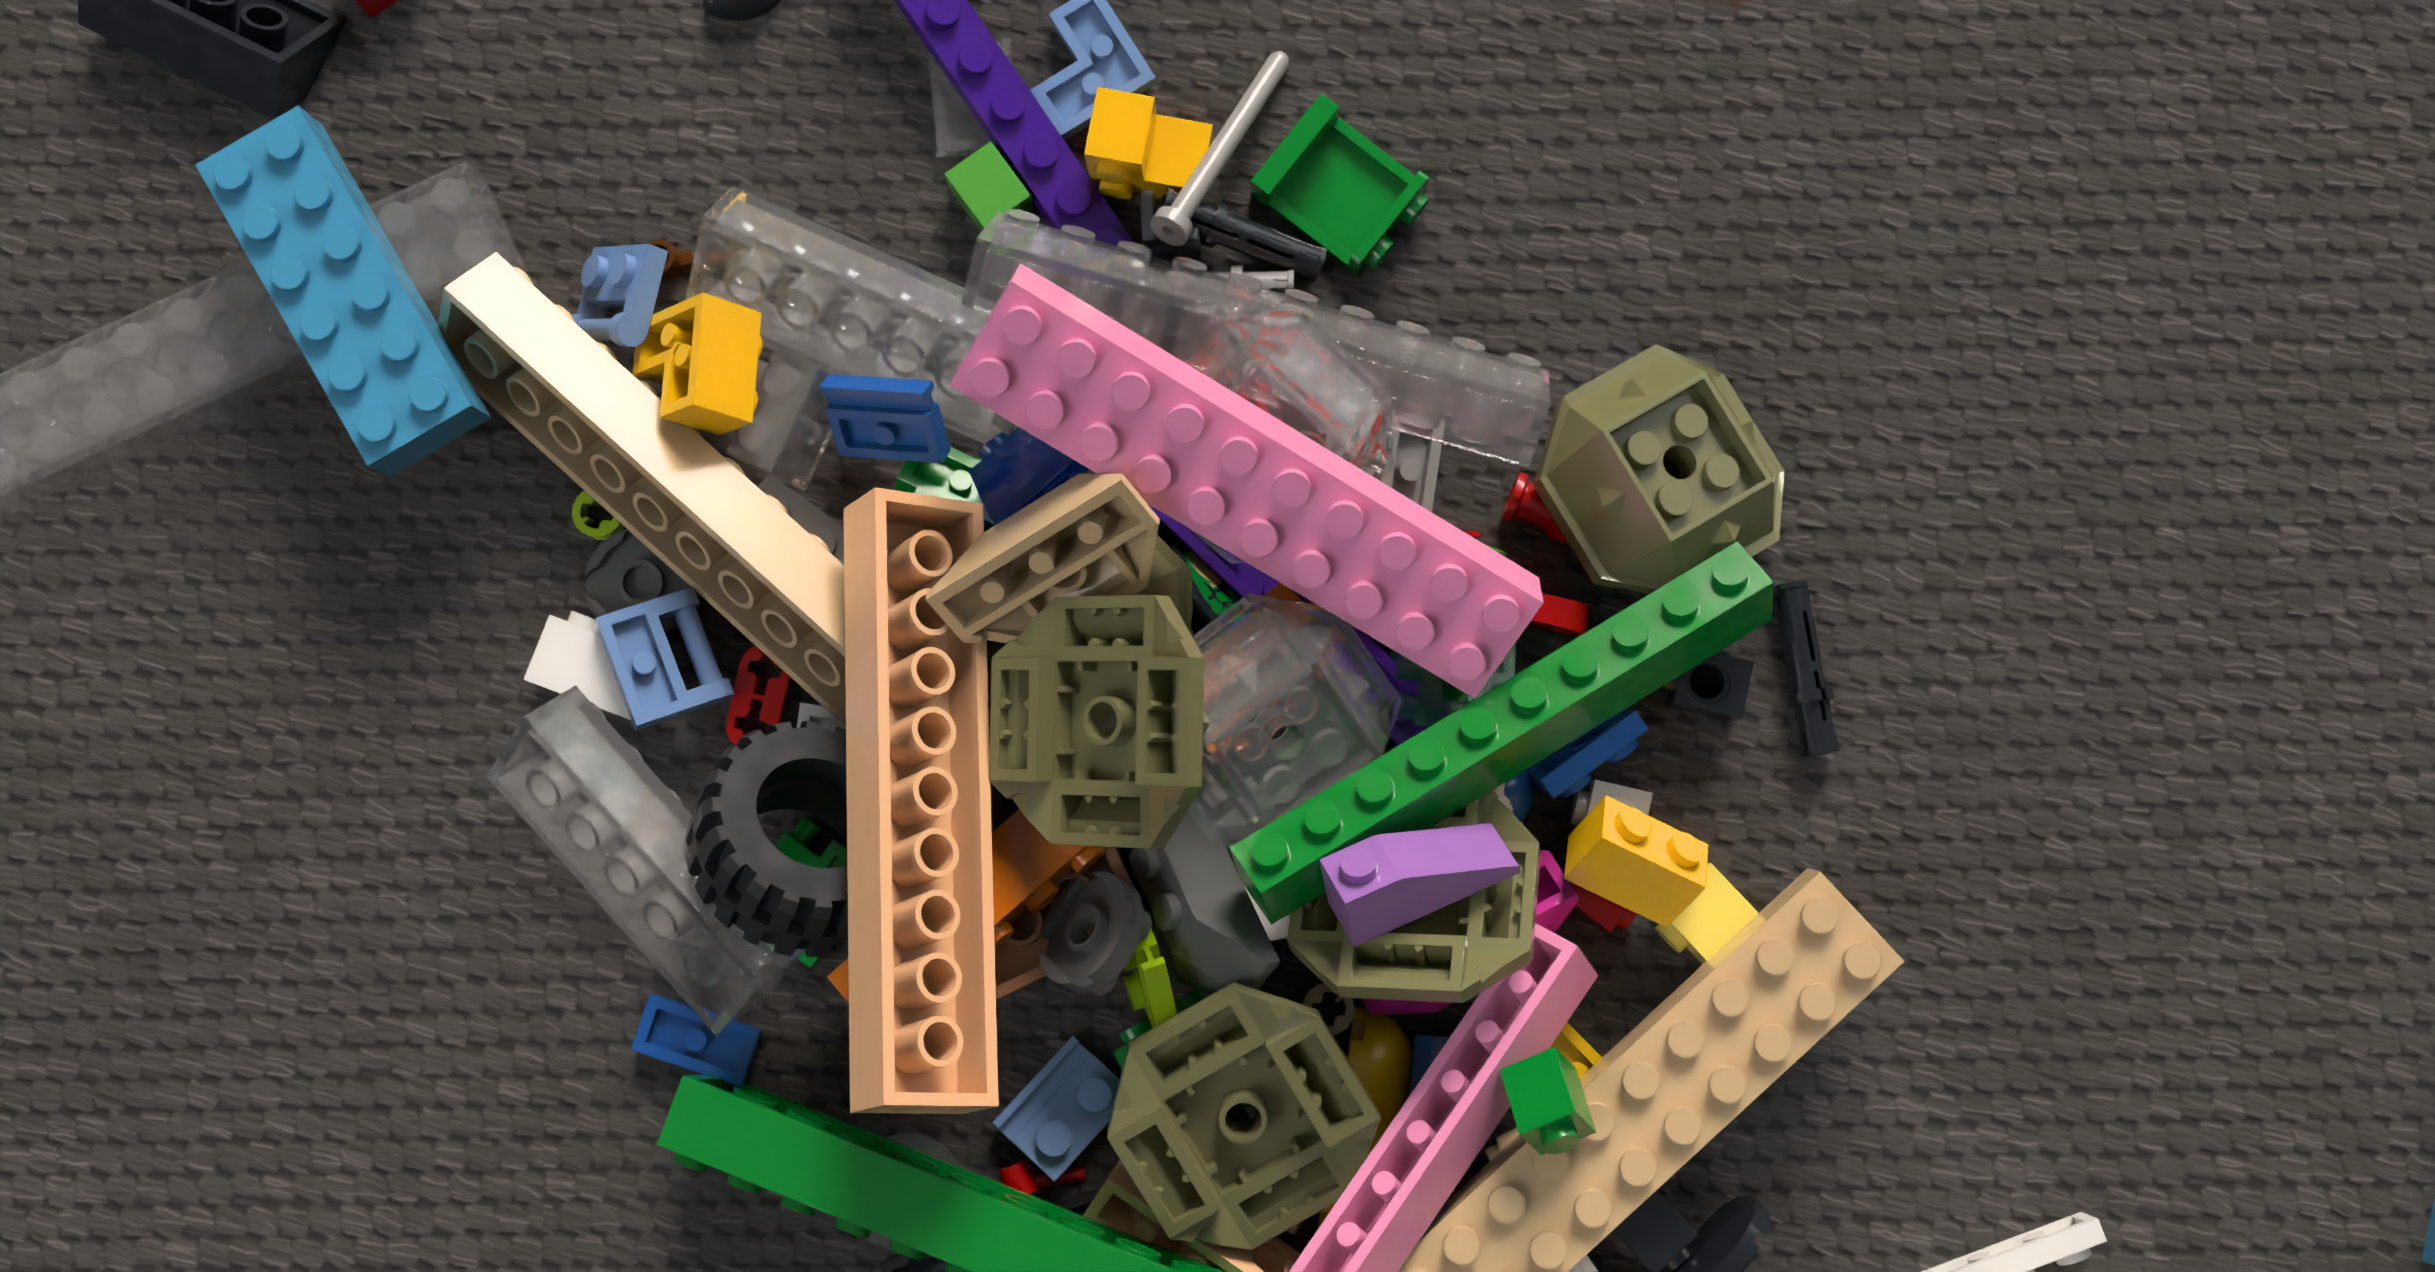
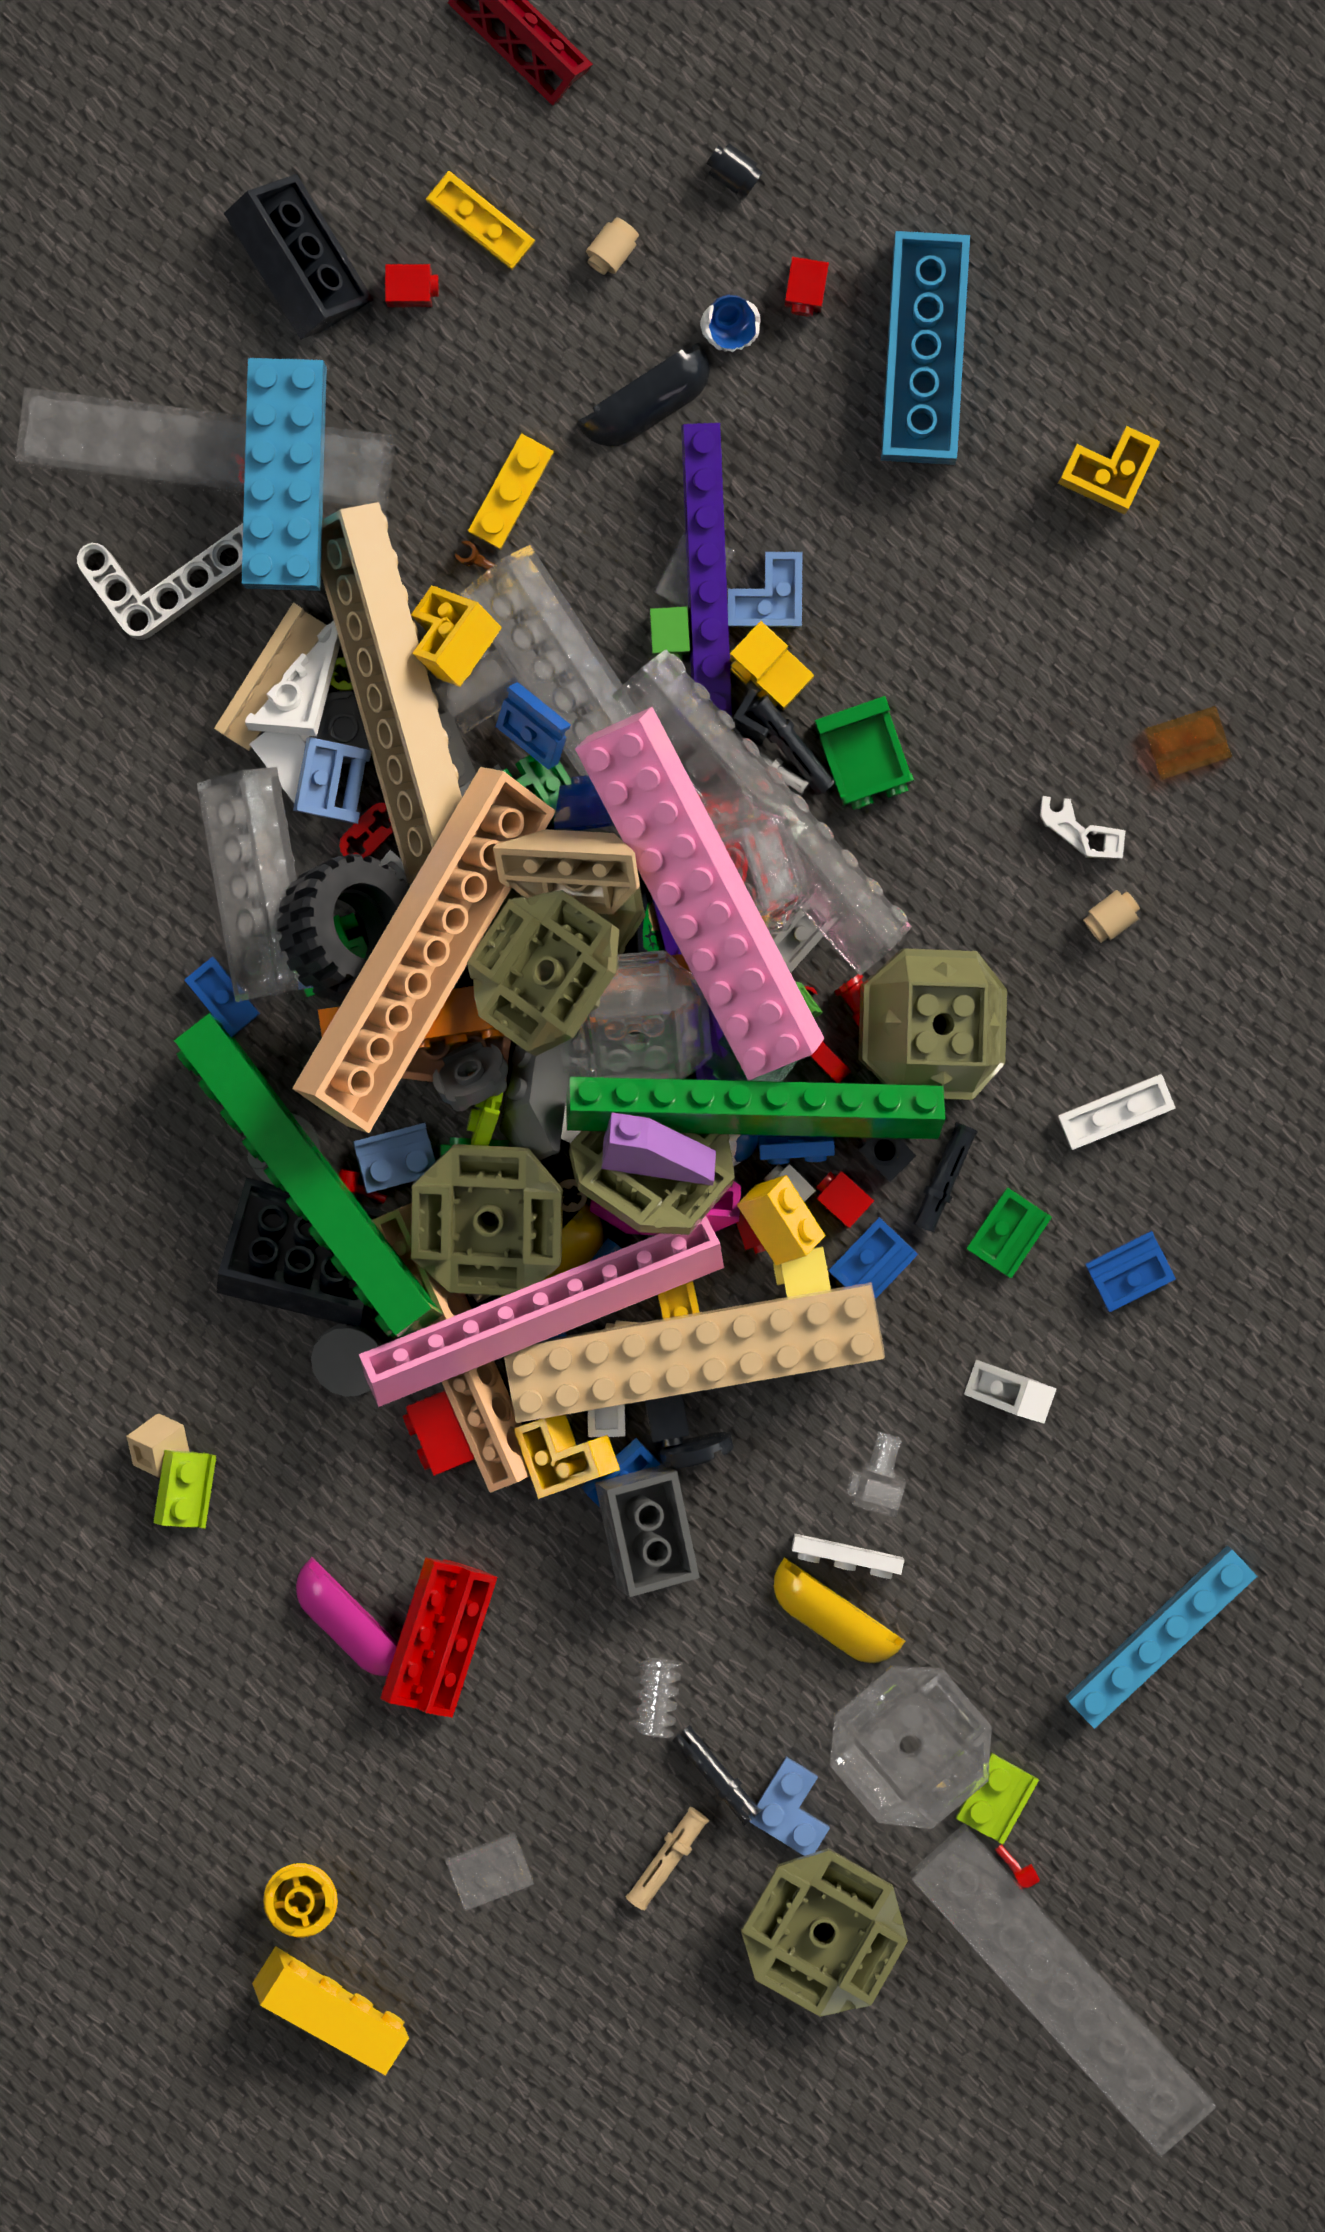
camera: 25 degrees right, 5 degrees up
medium blue plate [571,244,668,347] -> none
light grey bar [1150,51,1289,246] -> none
green brick [1500,1047,1596,1155] -> none
none -> white beam [77,523,243,640]
none -> tan fence [214,603,326,751]
none -> white wing [245,620,340,736]
none -> yellow plate [468,433,554,550]
none -> red brick [816,1170,874,1228]
none -> blue plate [828,1217,918,1299]
none -> clear brick [846,1431,906,1518]
none -> white slope [964,1360,1056,1423]
none -> green plate [966,1187,1052,1278]
none -> white piece [1040,796,1125,859]
none -> white plate [1058,1074,1175,1150]
none -> tan brick [1083,890,1140,943]
none -> blue plate [1085,1231,1176,1312]

